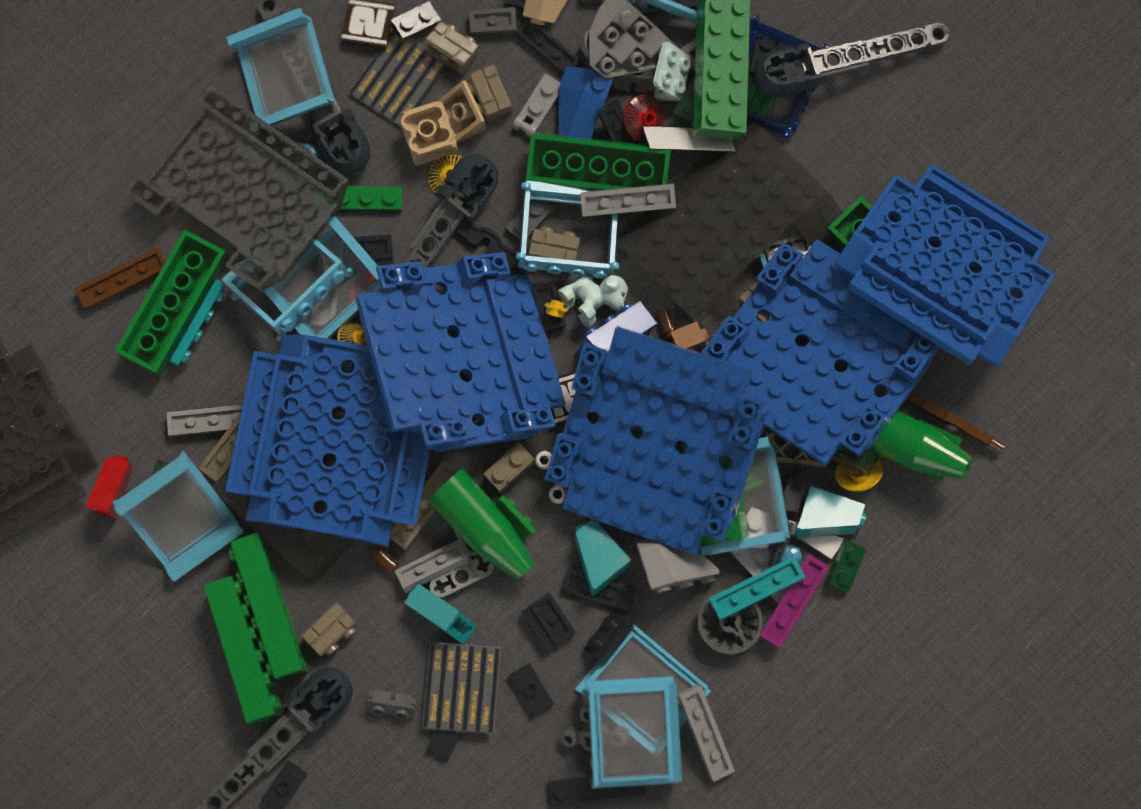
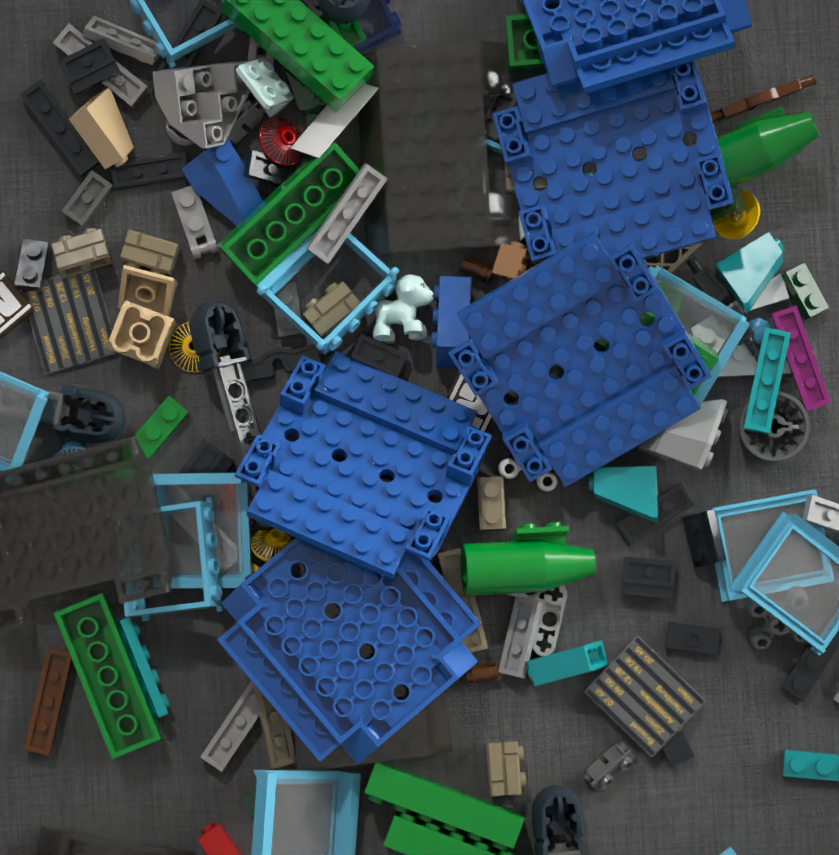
camera: 50 degrees left, 5 degrees up
yellow plate [545,300,568,318] -> none

